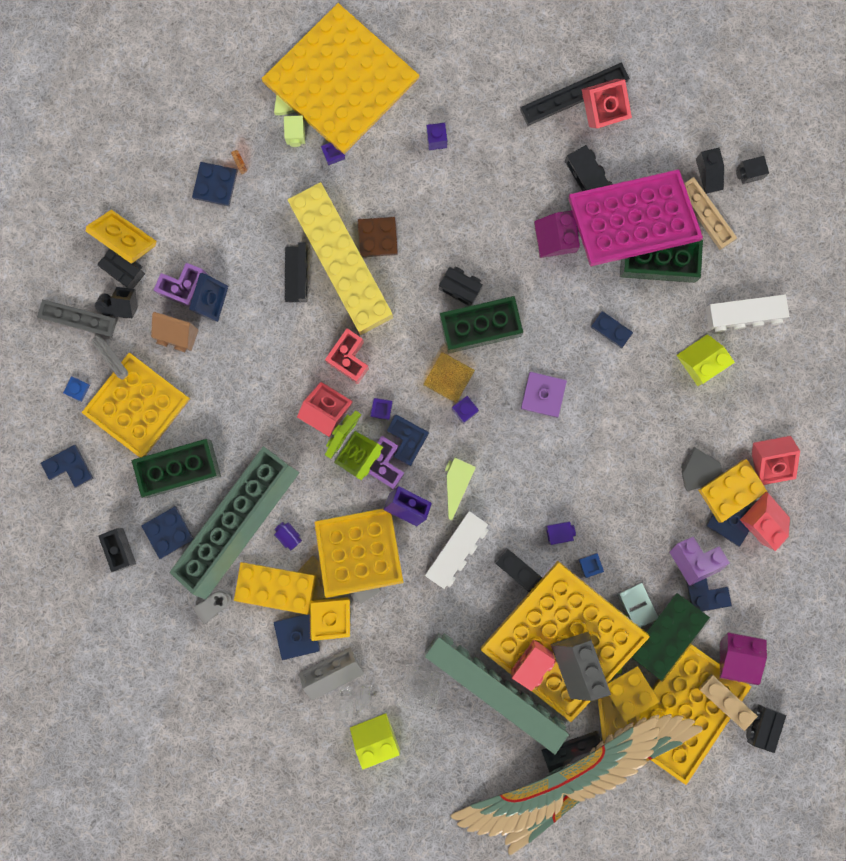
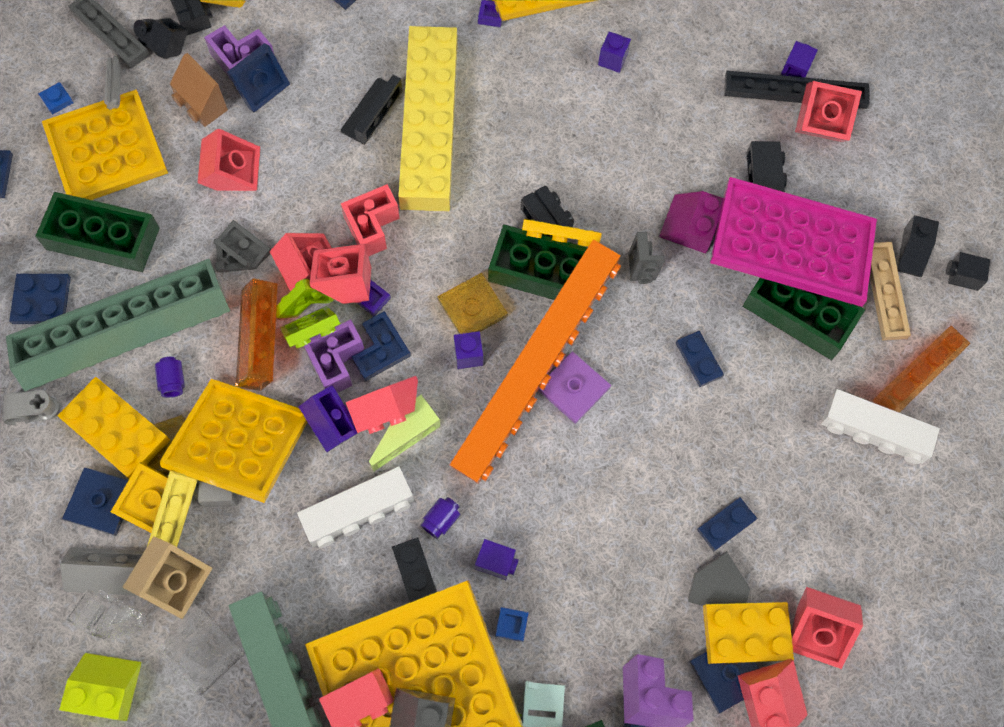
camera: 25 degrees right, 15 degrees down
reddish brown plate [358,217,398,257] -> none
neon yellow slope [676,334,735,386] -> none
none -> tan brick [122,536,213,620]
none -> light yellow tile [147,470,198,547]
none -> coral slope [197,128,260,191]
none -> dark grey slope [214,220,272,271]
none -> clear orange brick [236,278,278,391]
none -> coral slope [310,244,371,304]
none -> coral slope [346,376,418,434]
none -> dark purple brick [420,497,461,539]
none -> orange brick [450,239,621,484]
none -> yellow wing [522,219,602,247]
none -> dark grey bracket [628,232,665,284]
none -> dark blue plate [697,497,758,552]
none -> dark purple brick [781,41,818,77]
none -> clear orange brick [872,325,971,413]

